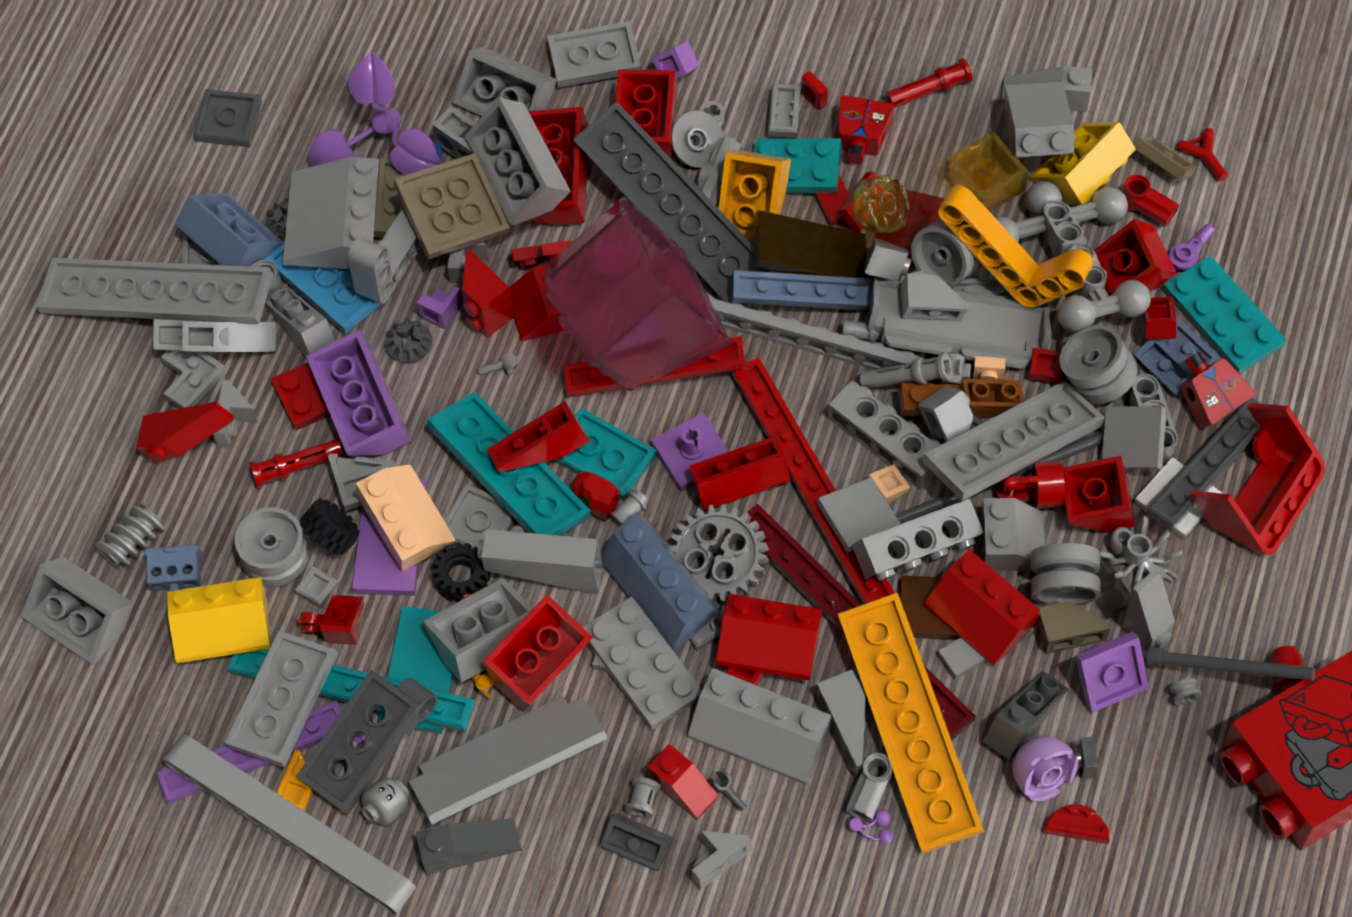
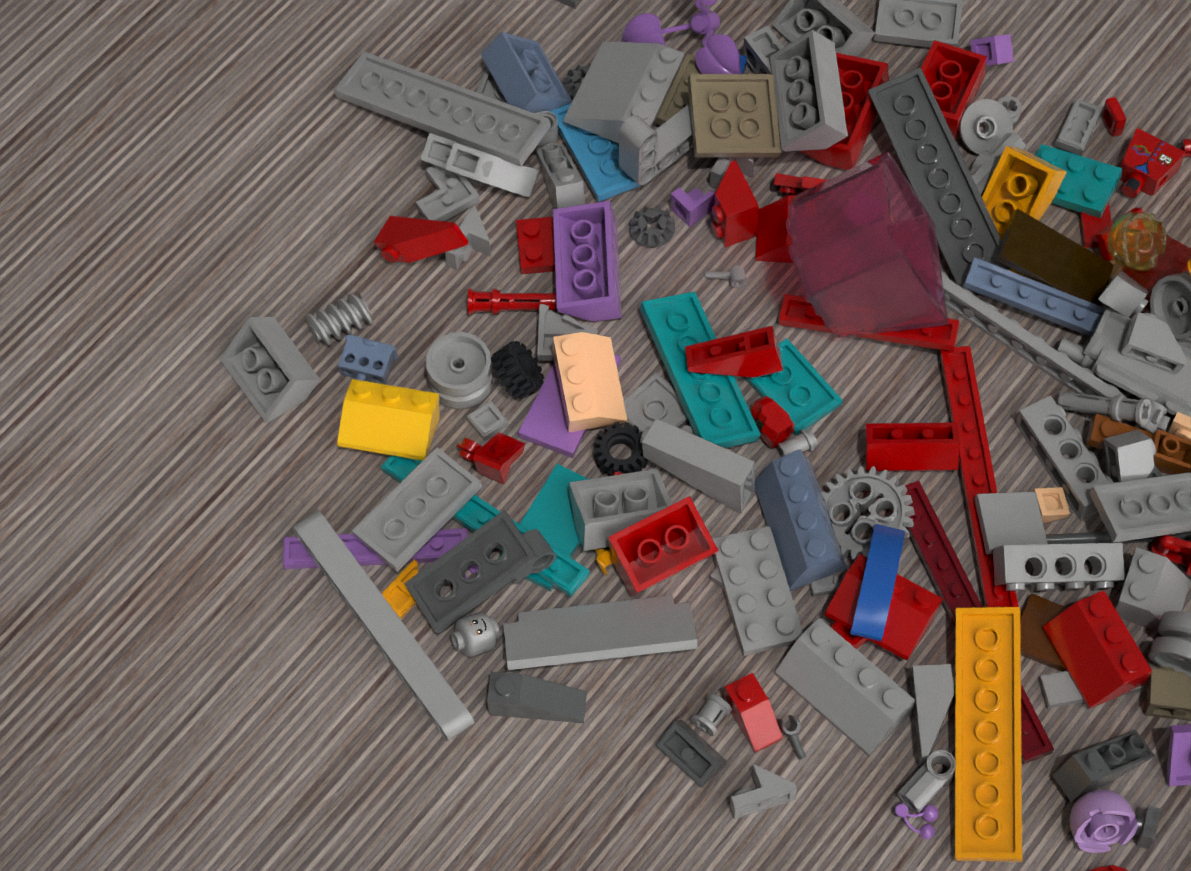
camera: 20 degrees right, 0 degrees up
medium lavender tile [651,413,729,492] -> none
none -> blue slope [850,524,905,641]

